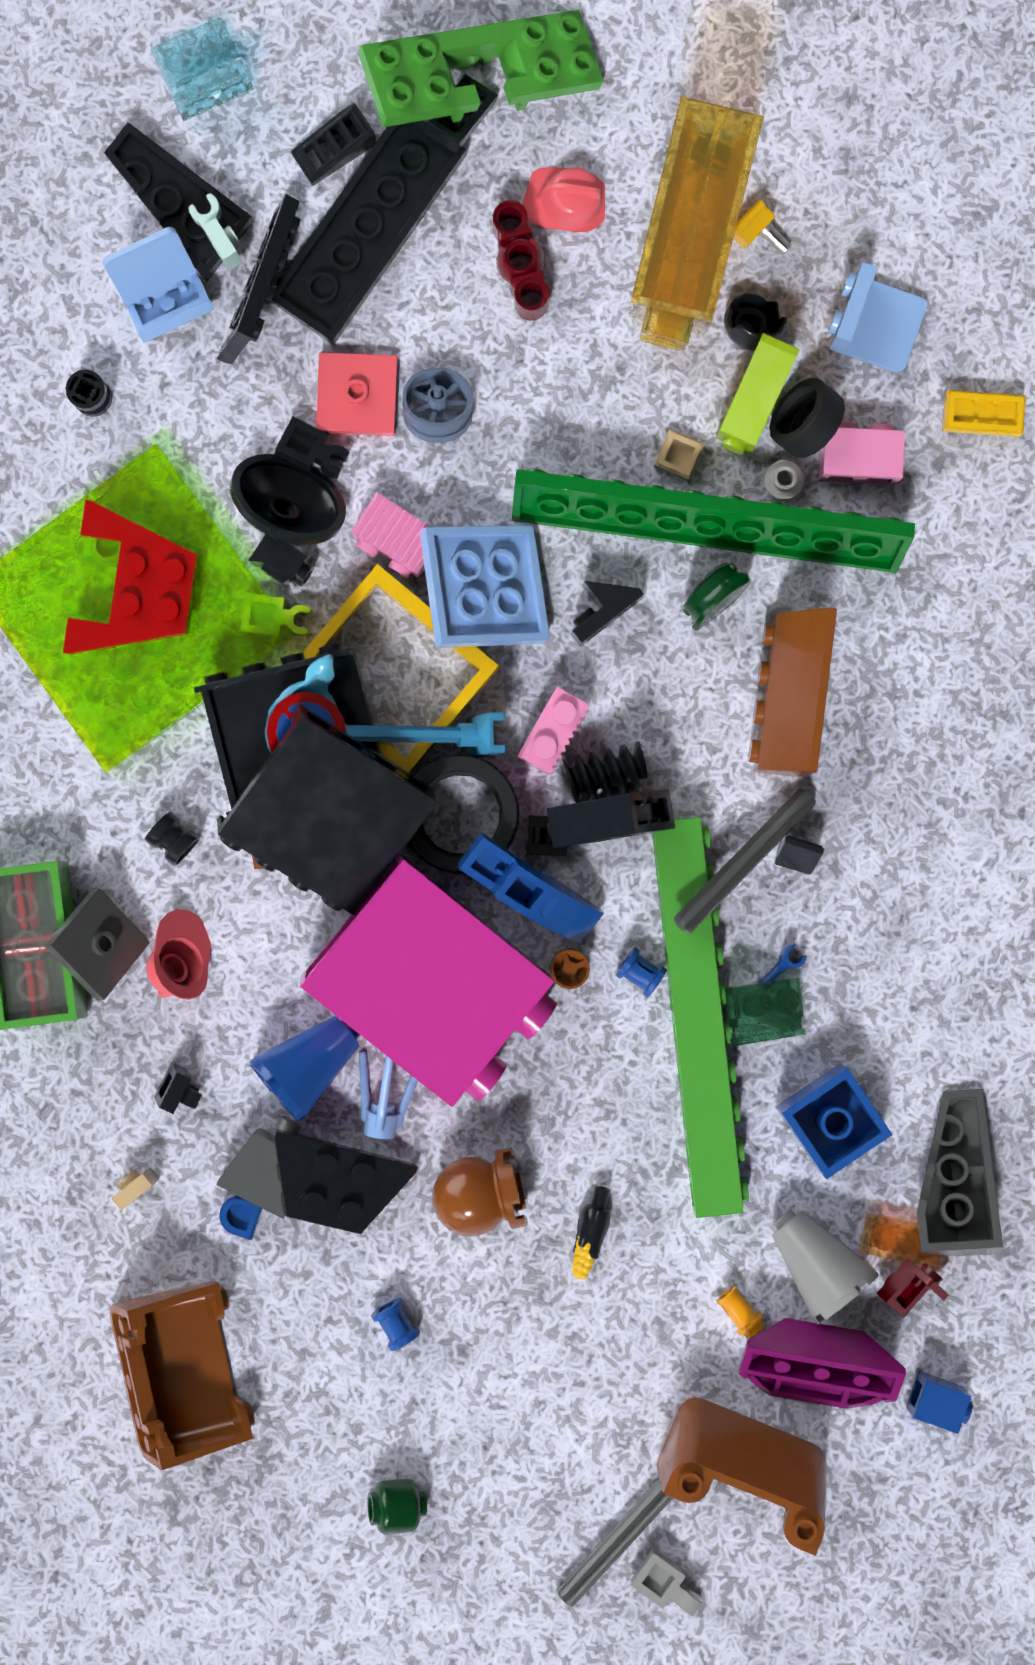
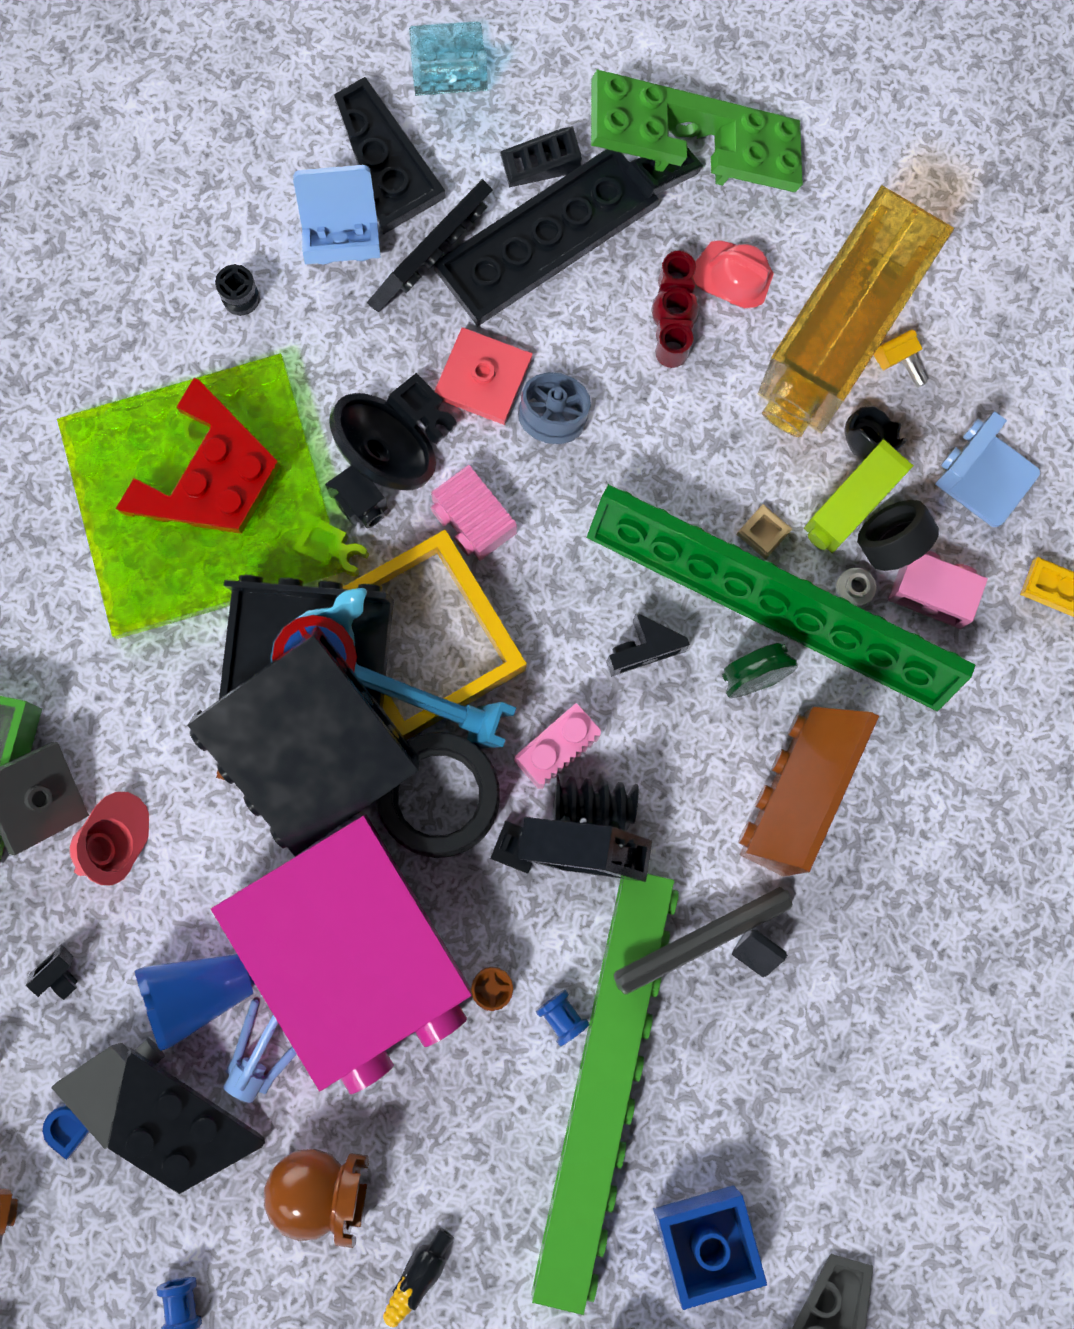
camera: 10 degrees right, 10 degrees down
black wheel [144,811,200,866] -> none
light aqua plate [189,193,242,271] -> none
light blue plate [420,526,550,648] -> none
blue slope [457,832,604,944] -> none
clear green plate [725,978,806,1045] -> none
blue hand [757,944,807,990] -> none

